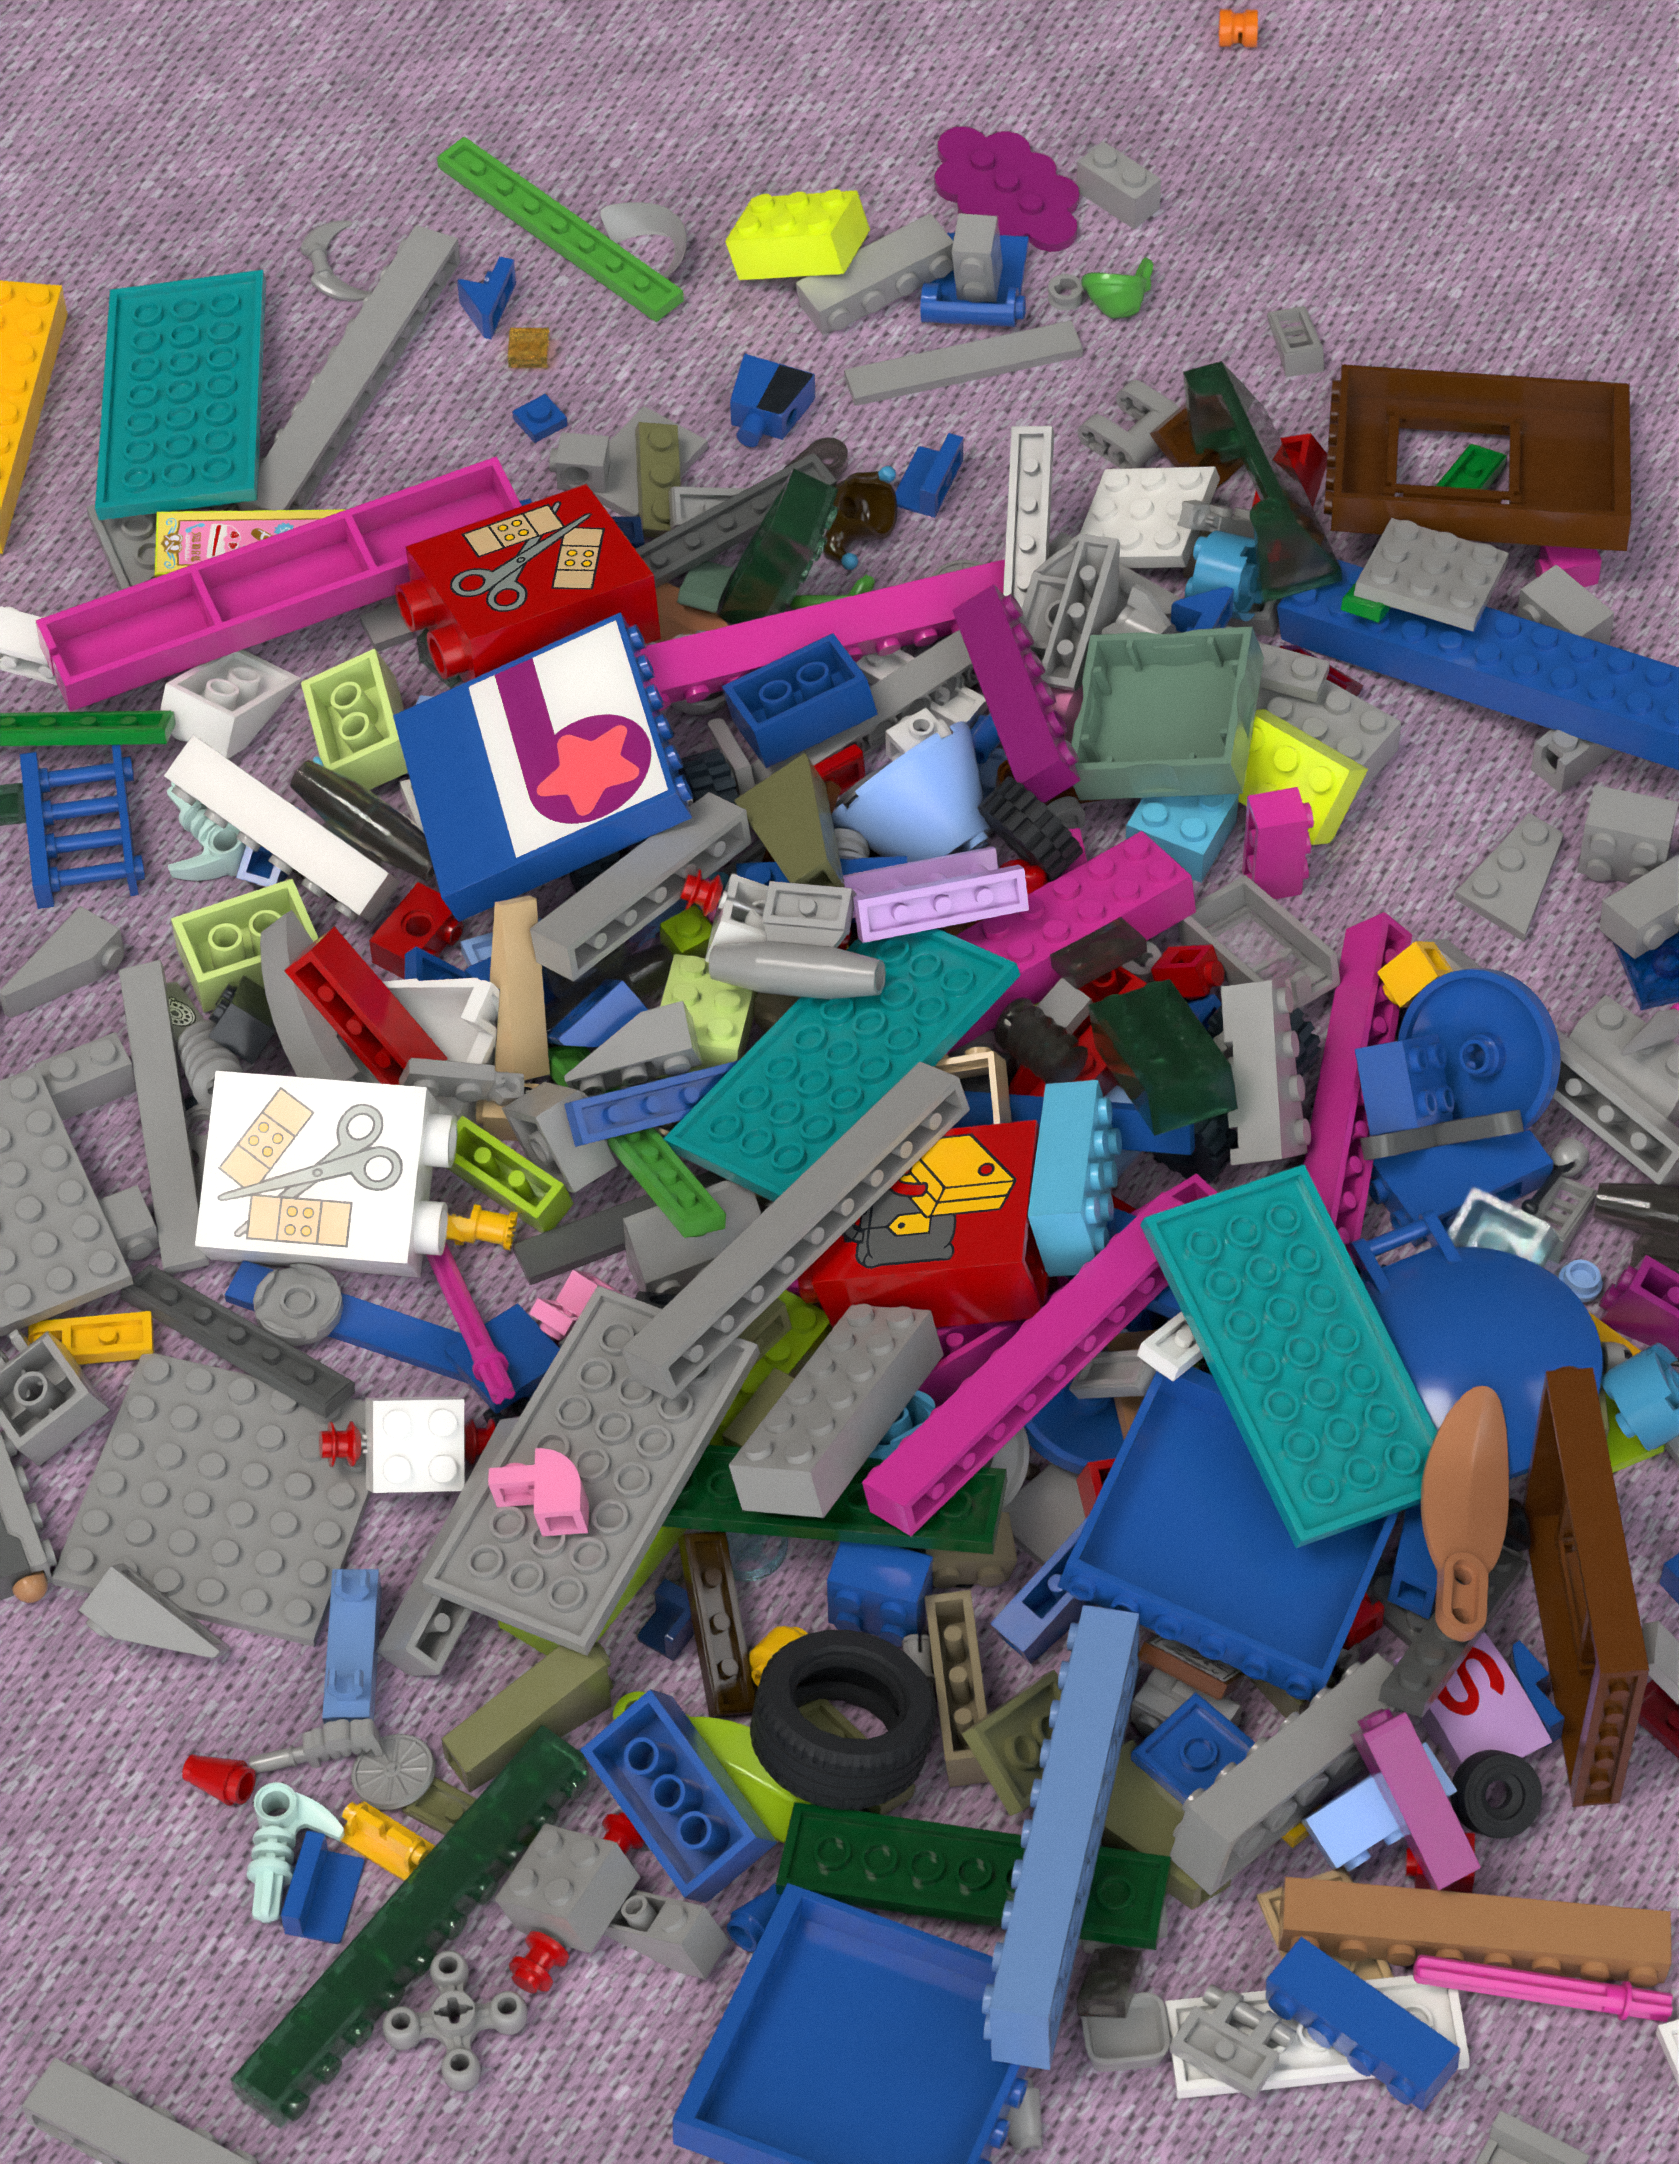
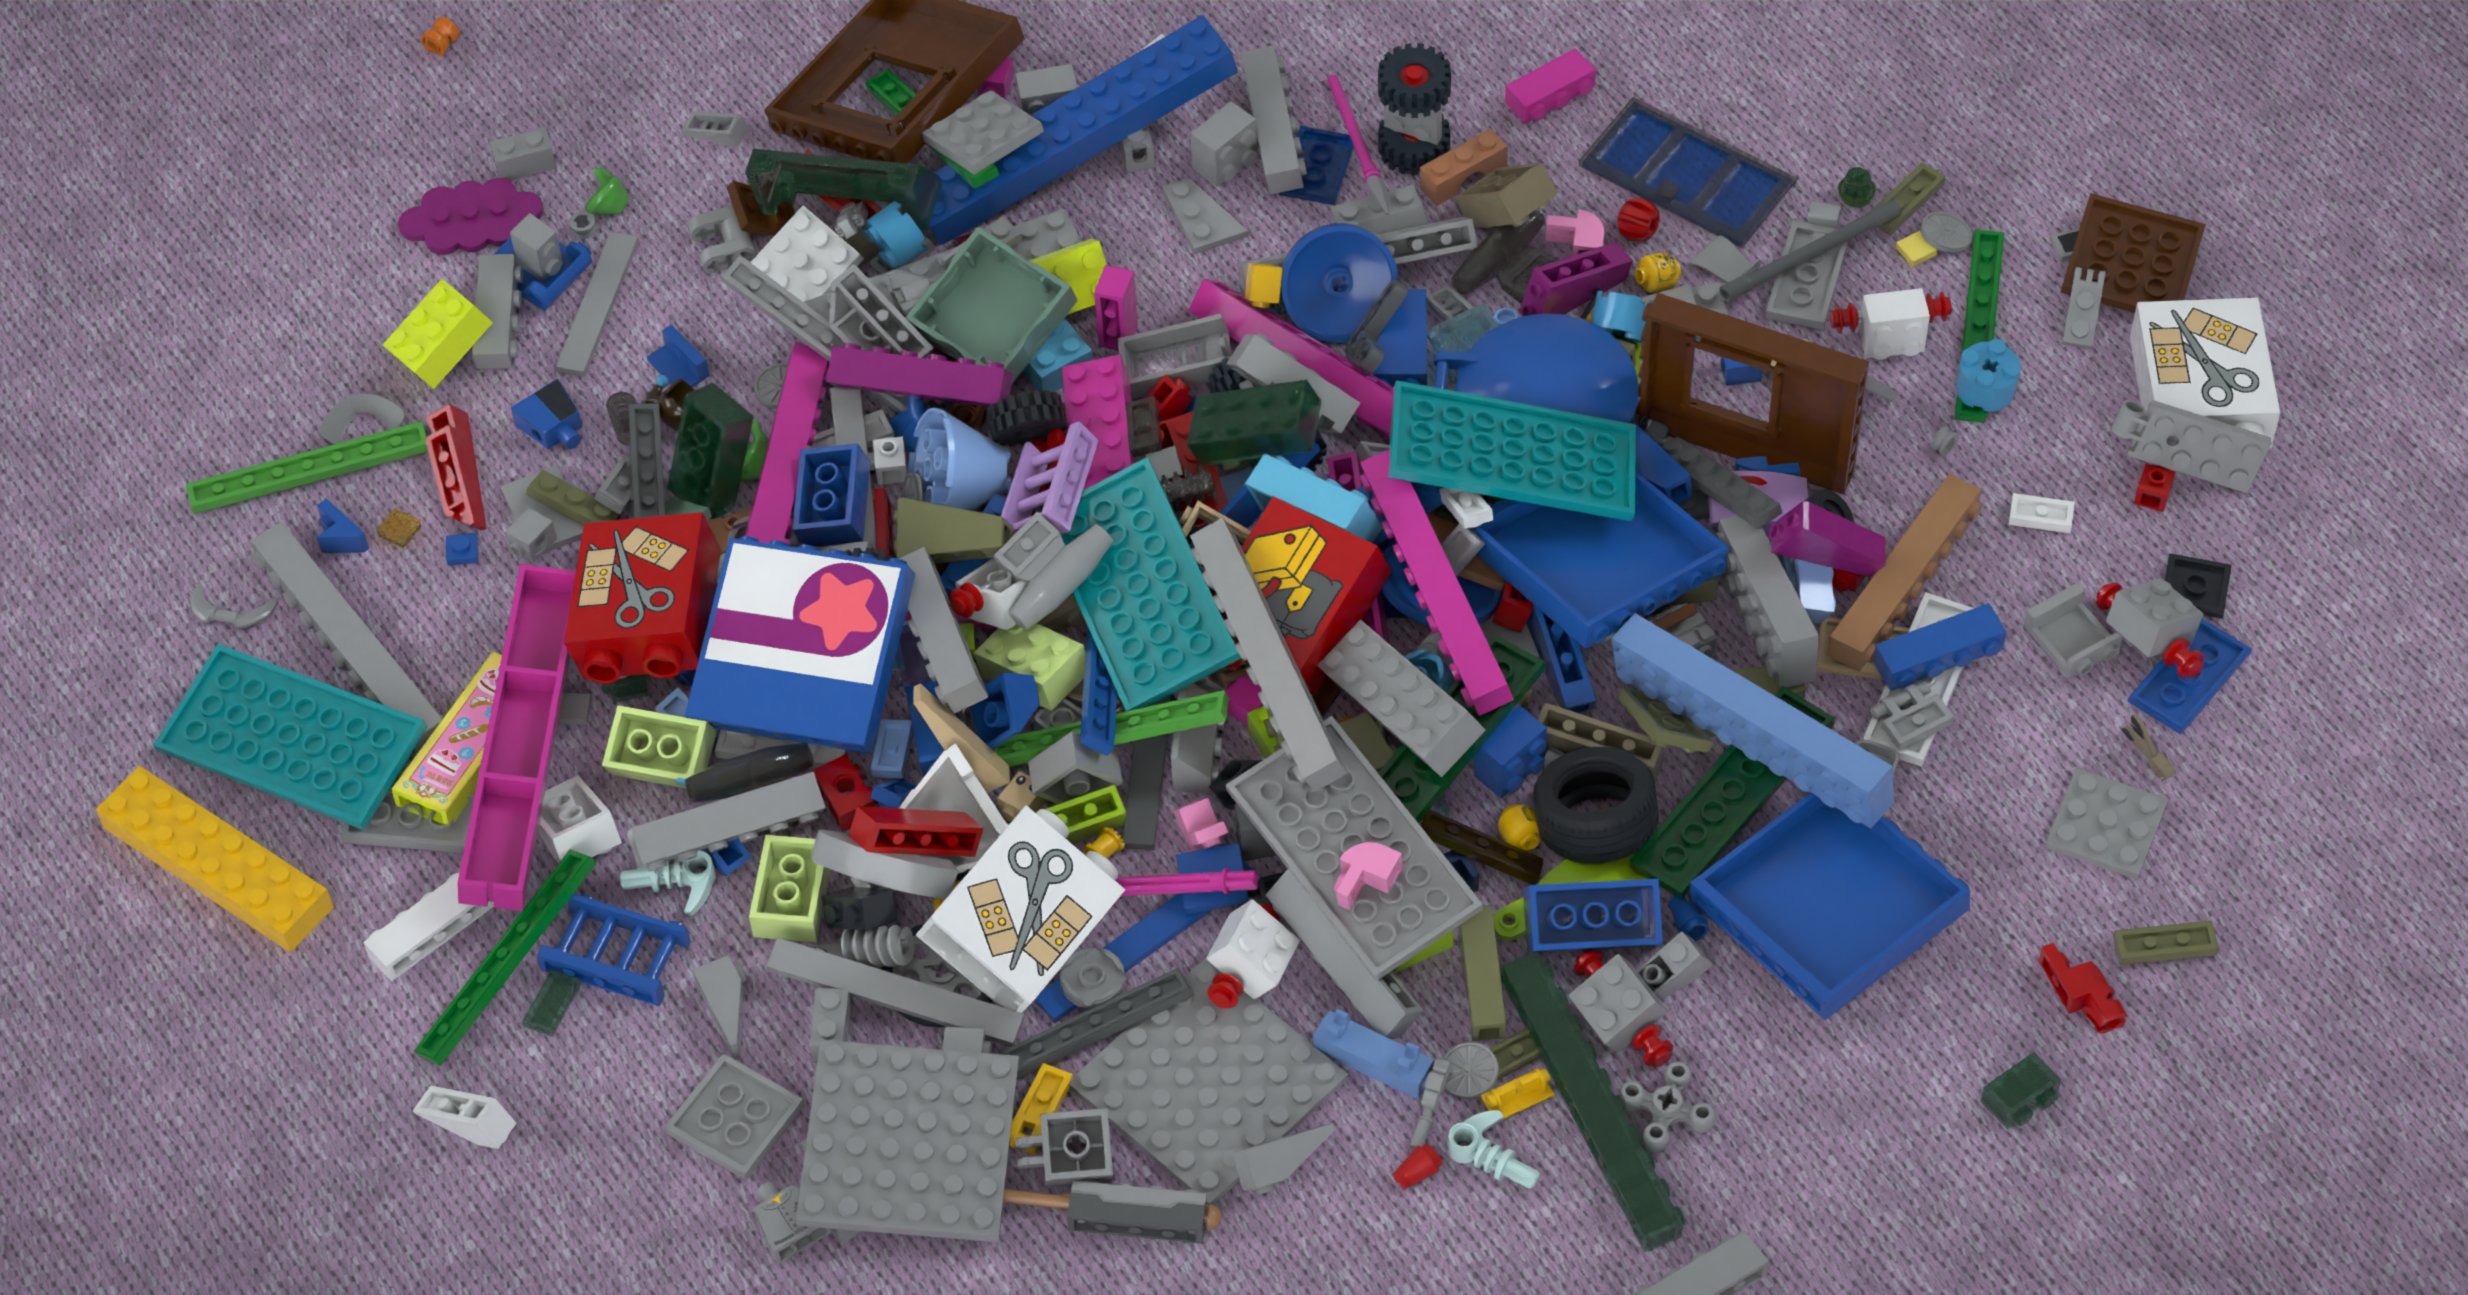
camera: 60 degrees left, 0 degrees up
blue panel [281,1830,365,1944] -> none
light grey hinge [399,1058,524,1106] -> none
light grey slope [564,1001,702,1097] -> none
blue tile [1131,1692,1256,1805] -> none
blue slope [1171,586,1234,633] -> none
blue brick [1354,1034,1455,1136] -> none
dark pink axle [1413,1954,1673,2022] -> none
nougat plant [1421,1386,1509,1642] -> none
hinge [1521,1138,1589,1217] -> none
none -> red wedge [425,403,487,530]

